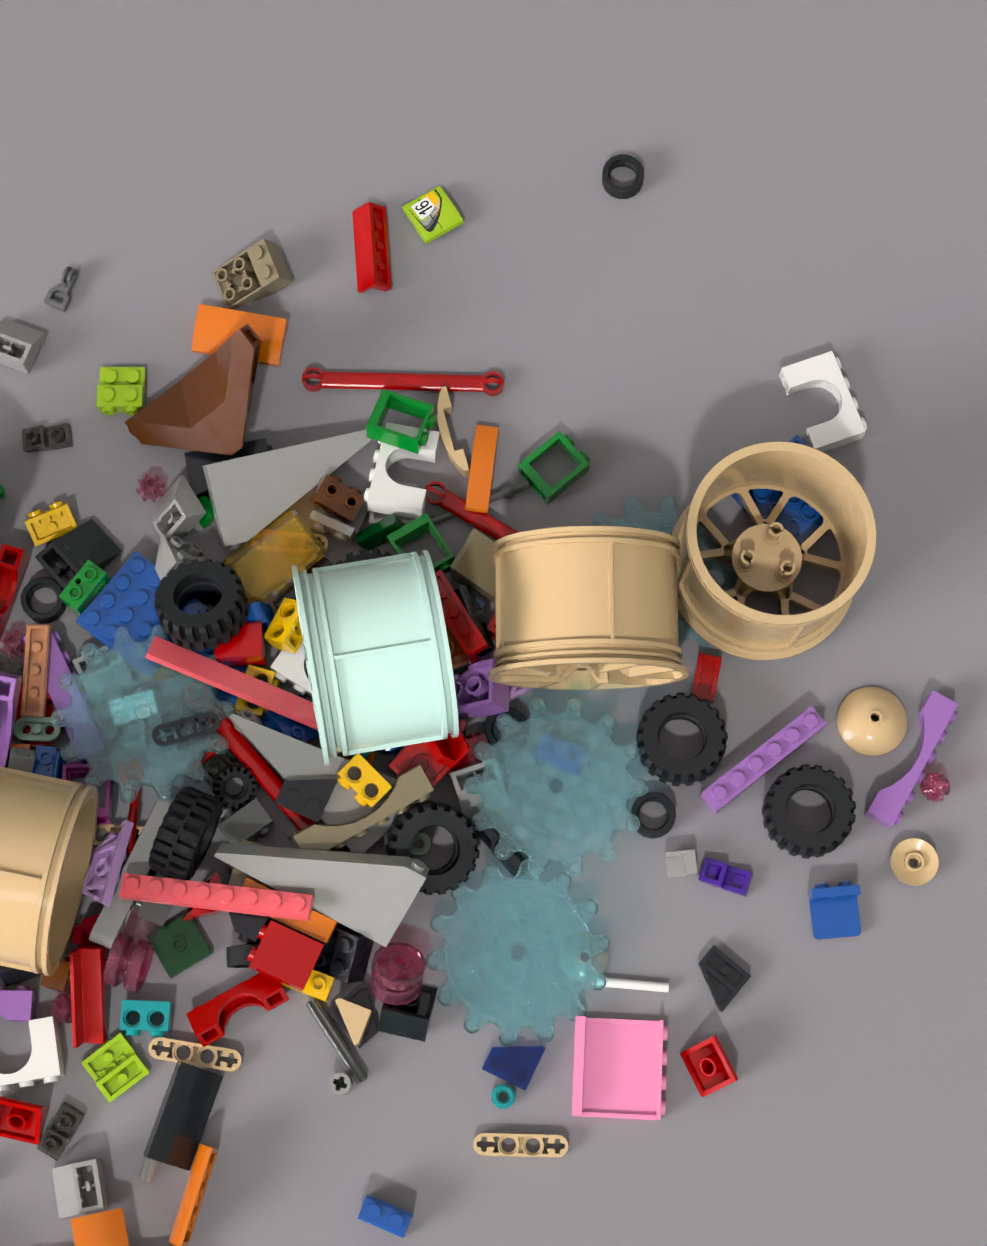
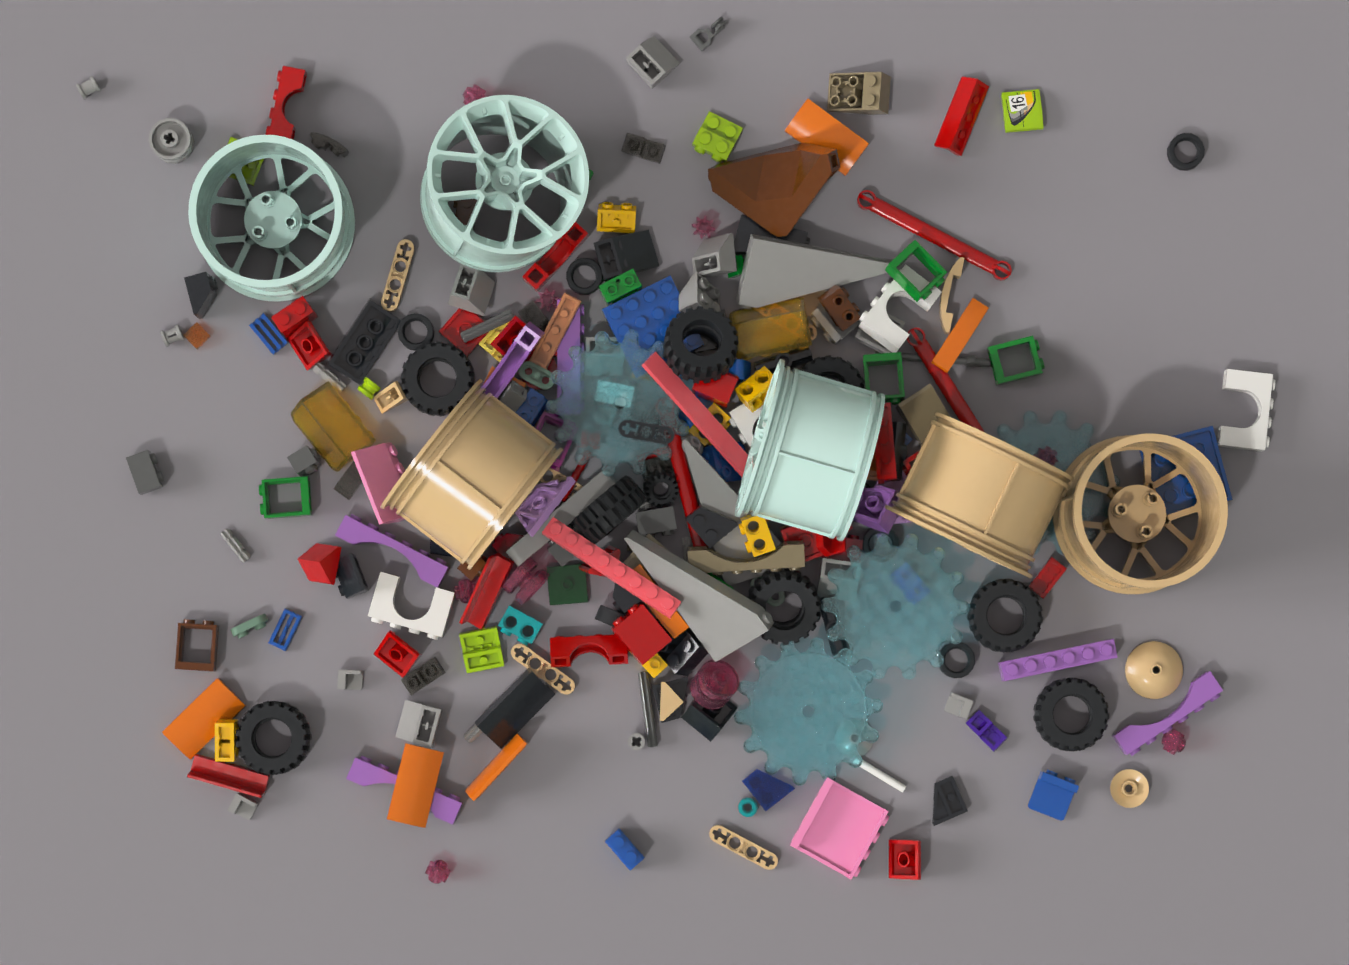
camera: 25 degrees right, 10 degrees up
dark green slope [356,513,404,551] -> none

